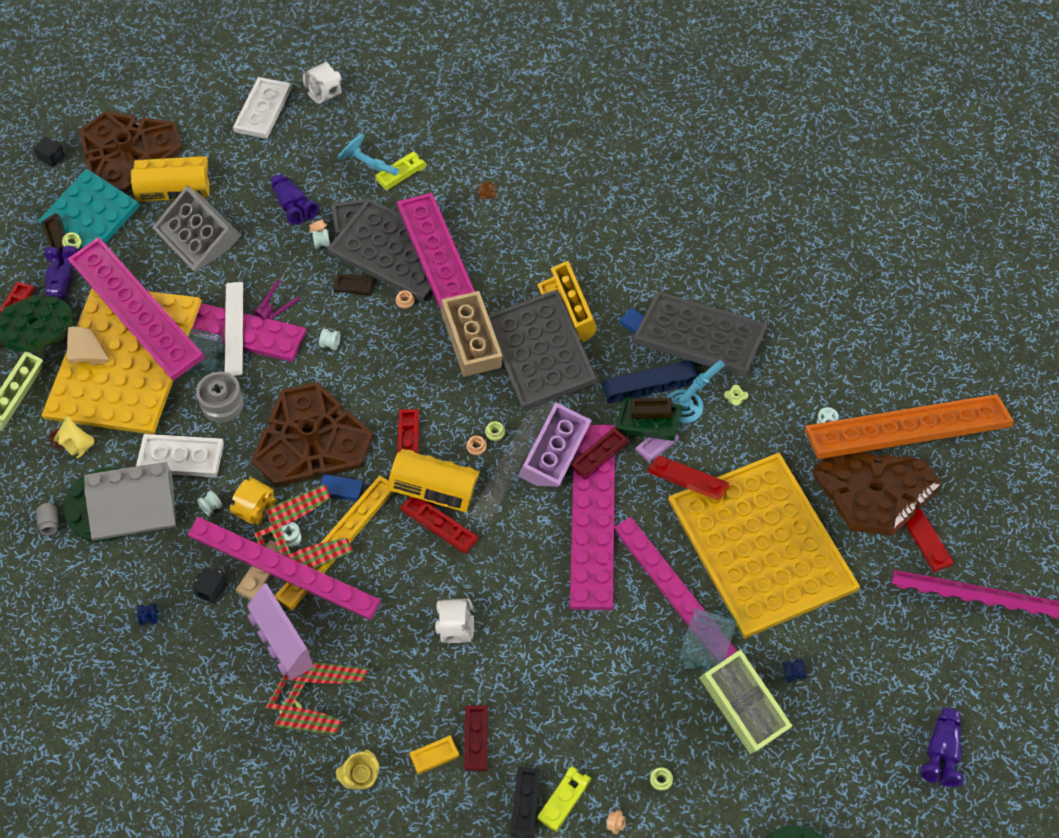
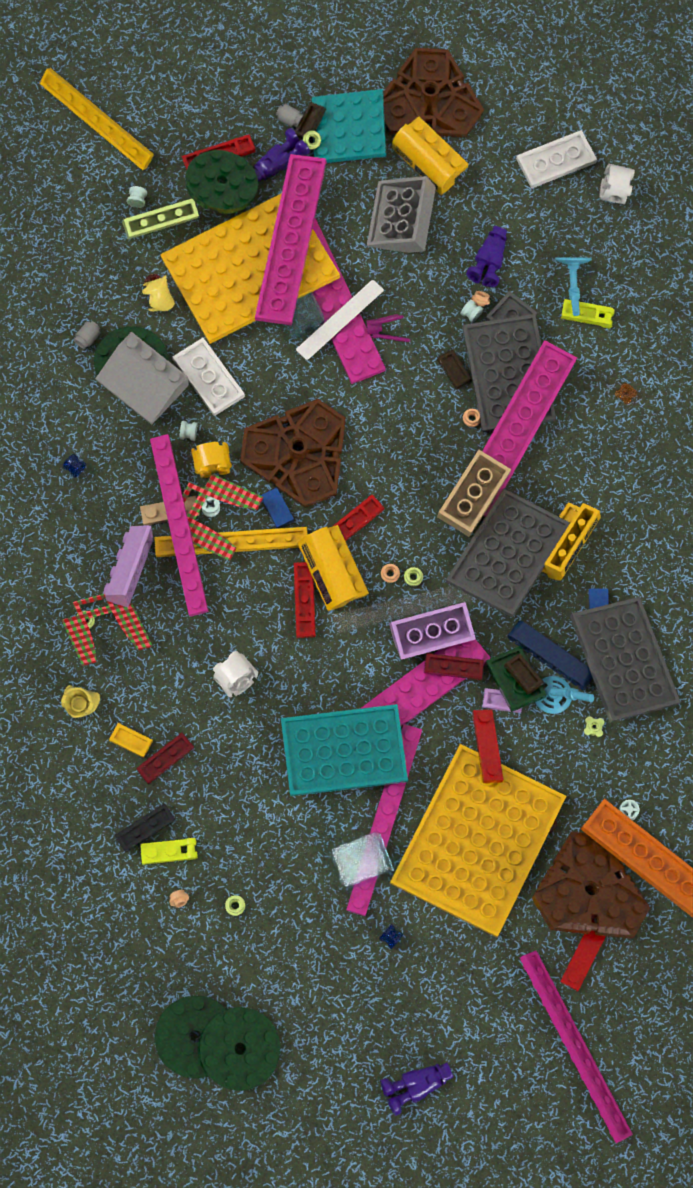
camera: 45 degrees right, 15 degrees up
black brick [33,136,65,167] -> none
tan slope [67,327,109,365] -> none
black brick [192,567,227,604] -> none
light grey wheel [196,371,244,422] -> none
light aqua wheel [319,328,340,350] -> none
clear brick [699,650,792,754] -> none
none -> light grey brick [276,104,303,128]
none -> teal plate [281,704,408,796]

